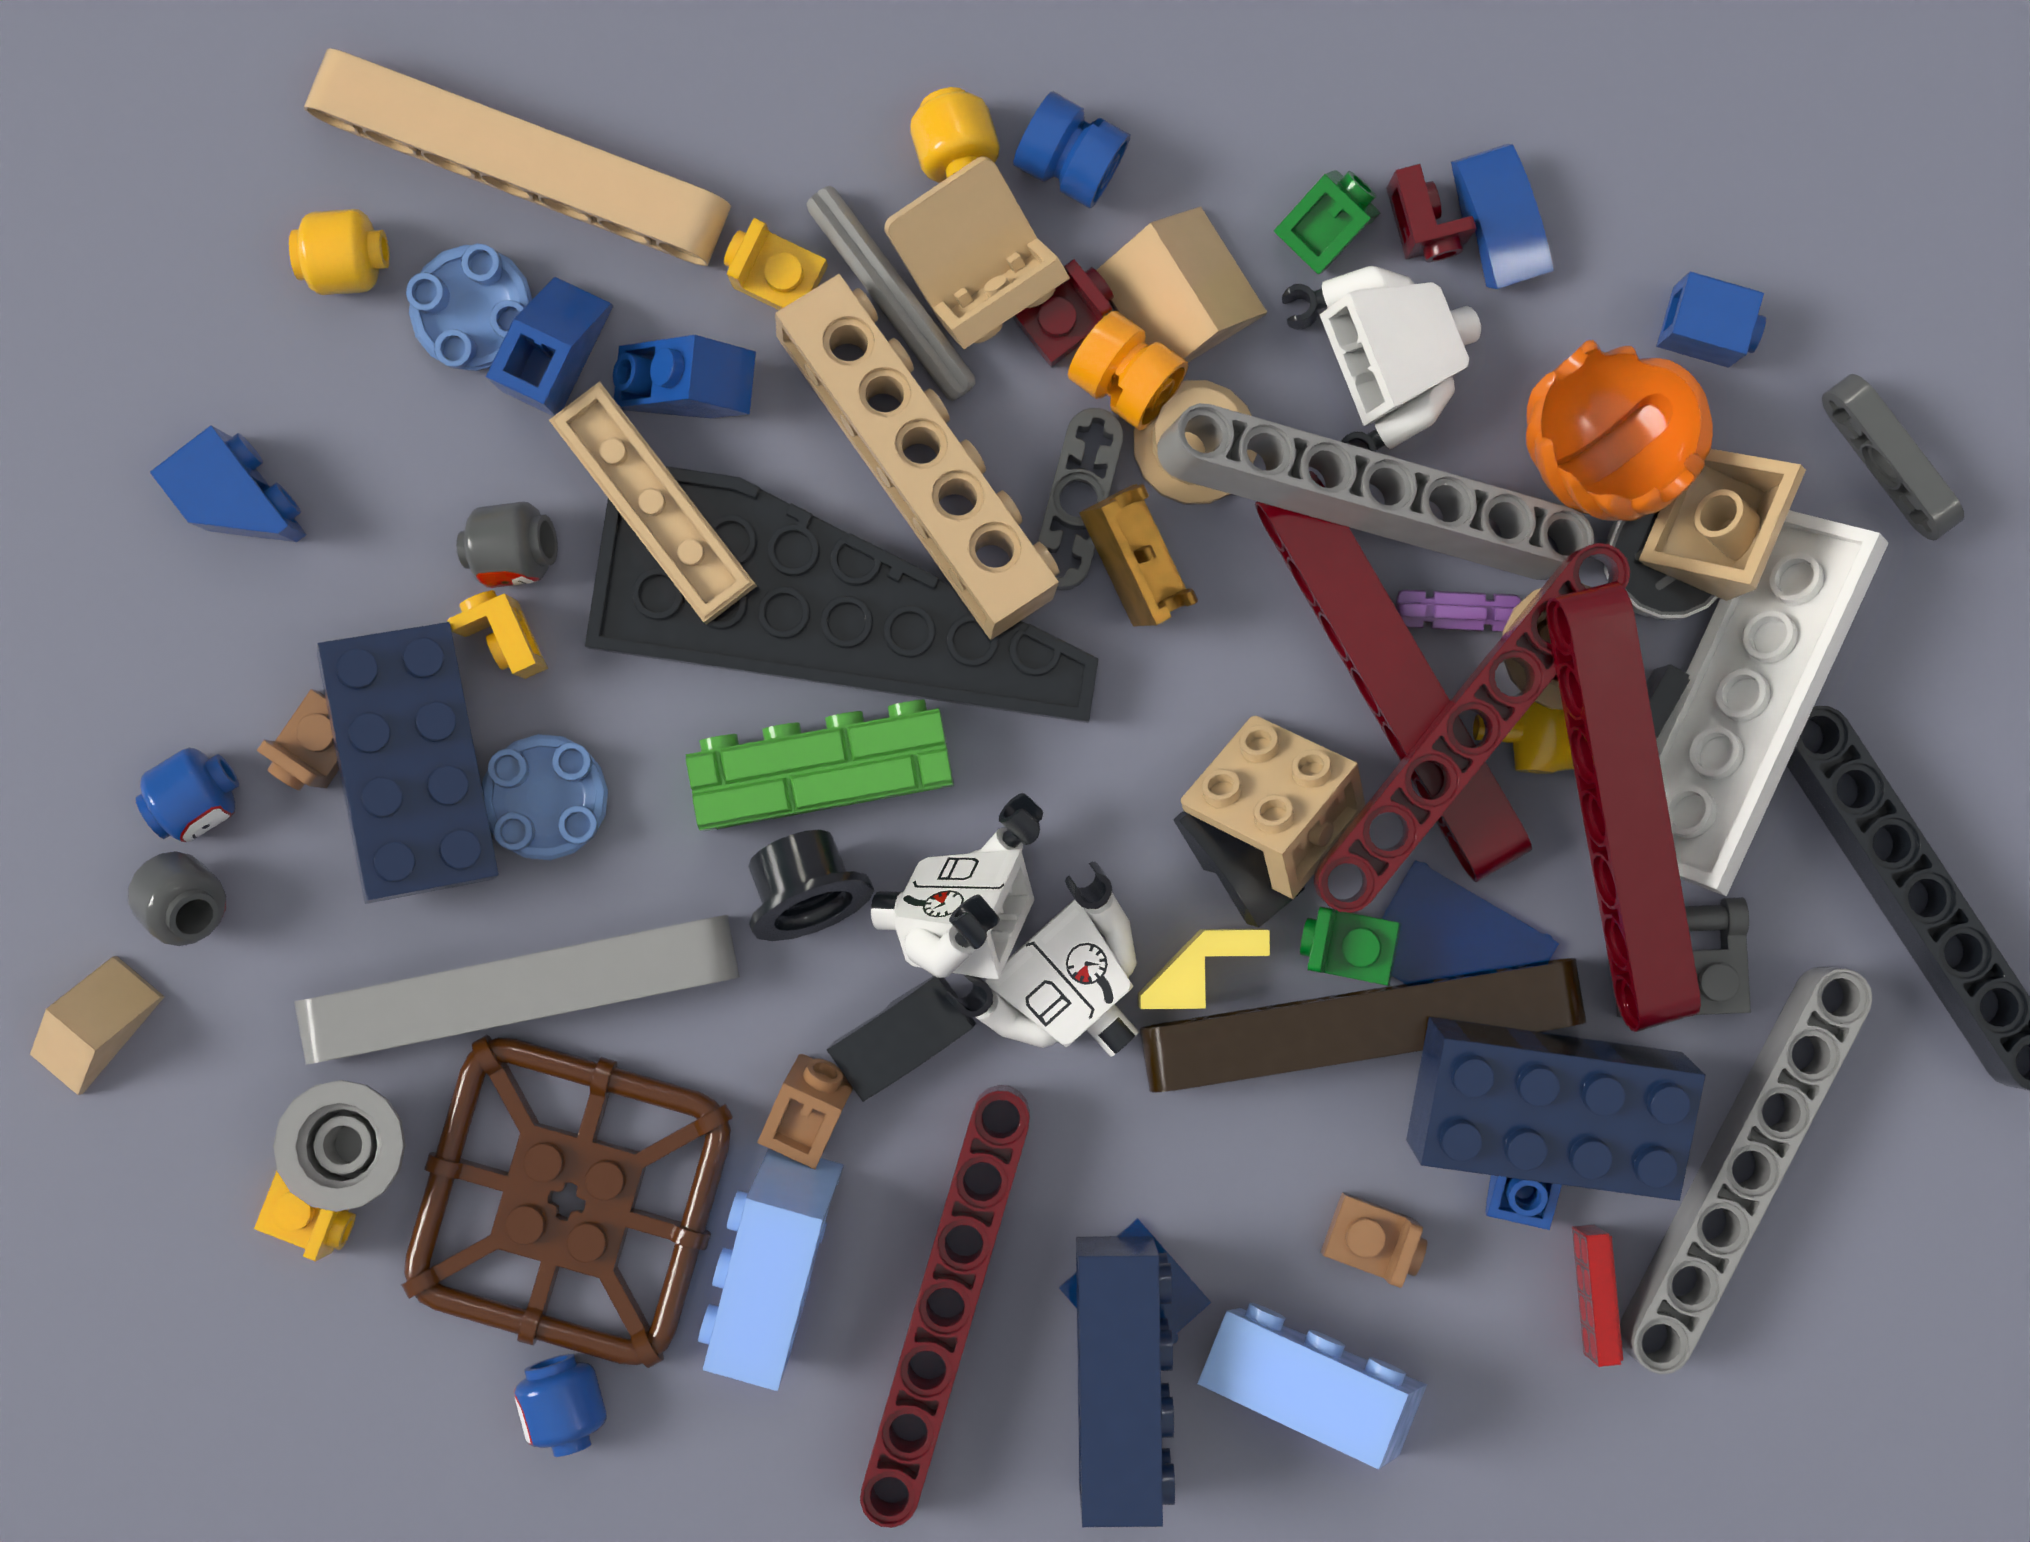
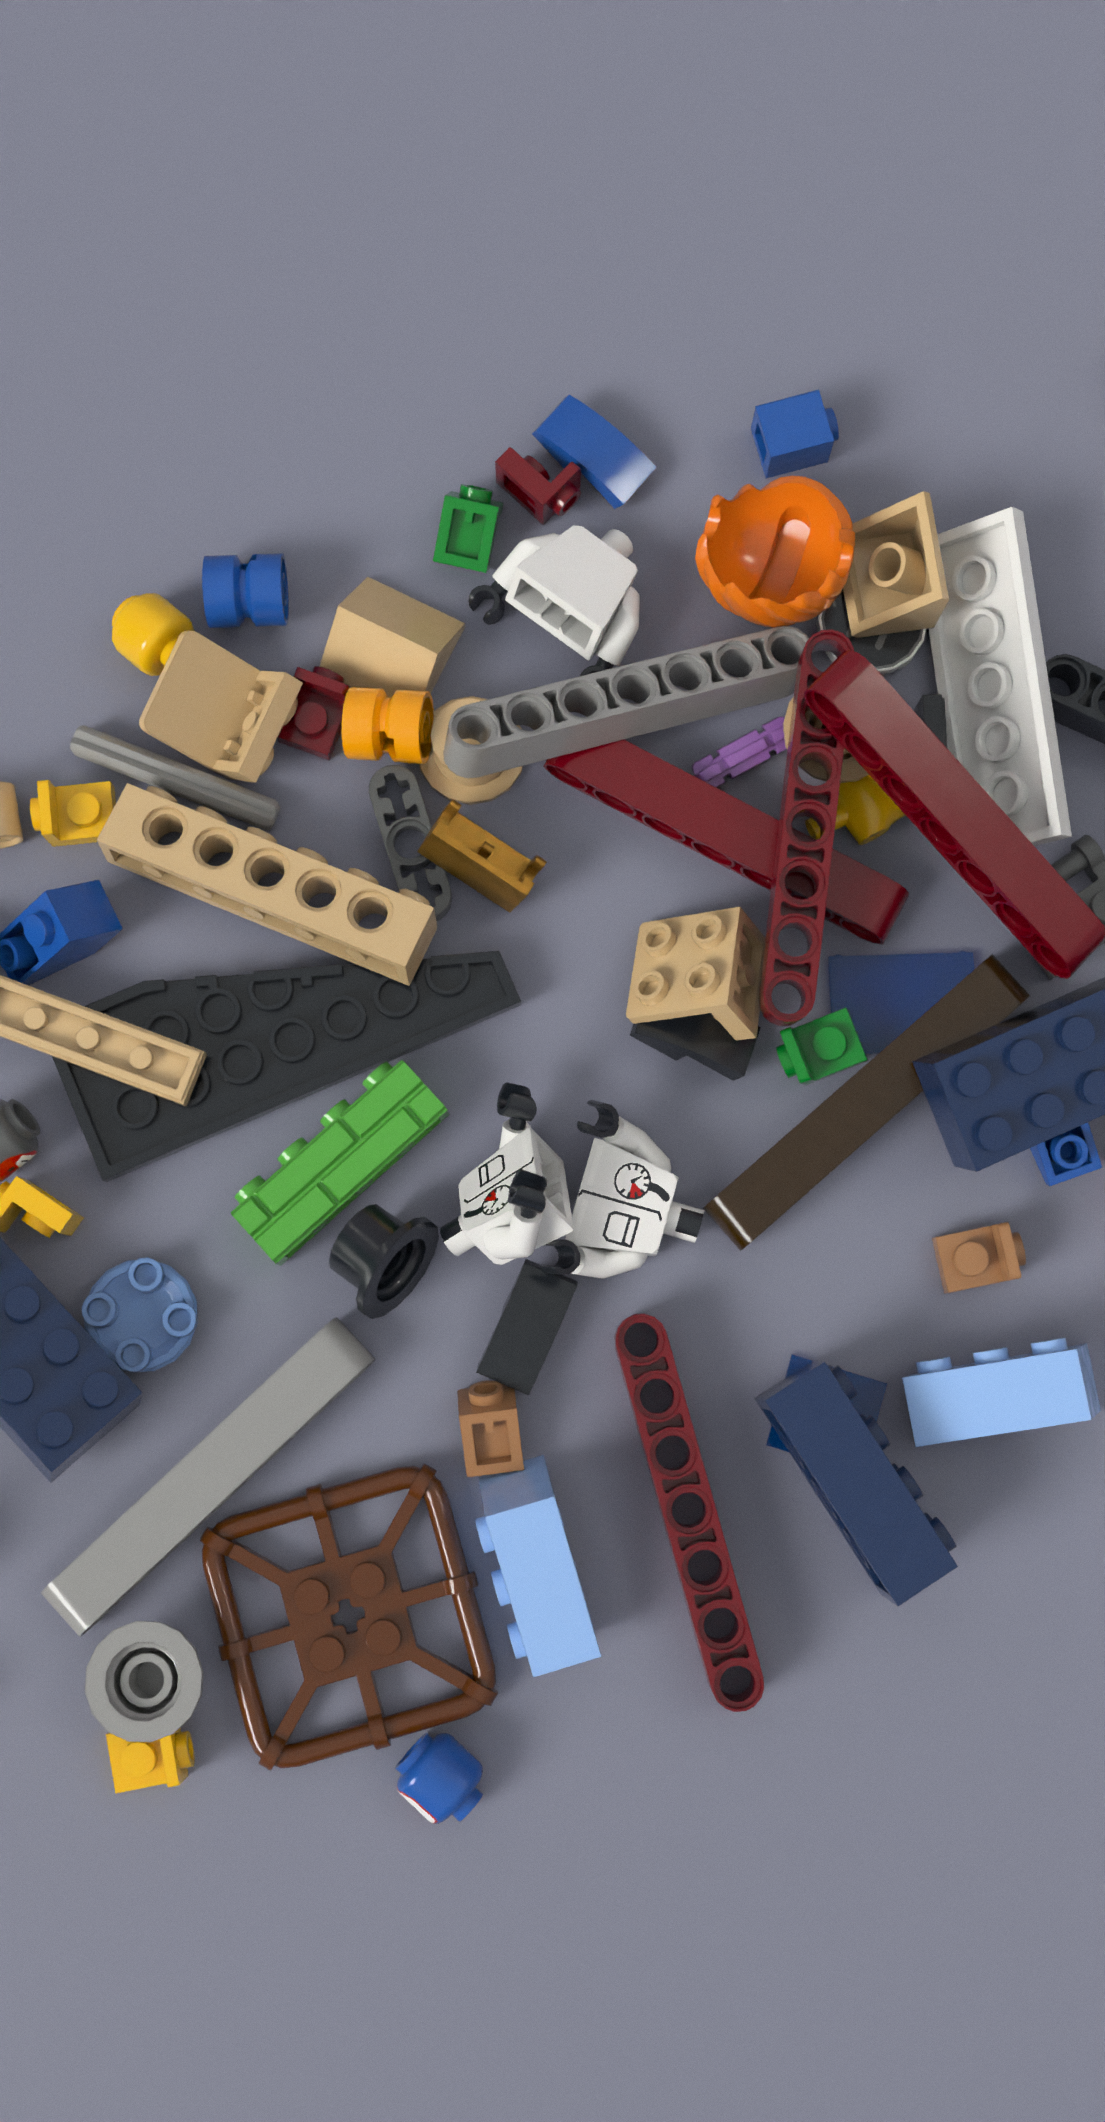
camera: 40 degrees left, 5 degrees down
light yellow slope [1138,928,1270,1009] -> none
dark grey beam [1822,374,1964,541] -> none

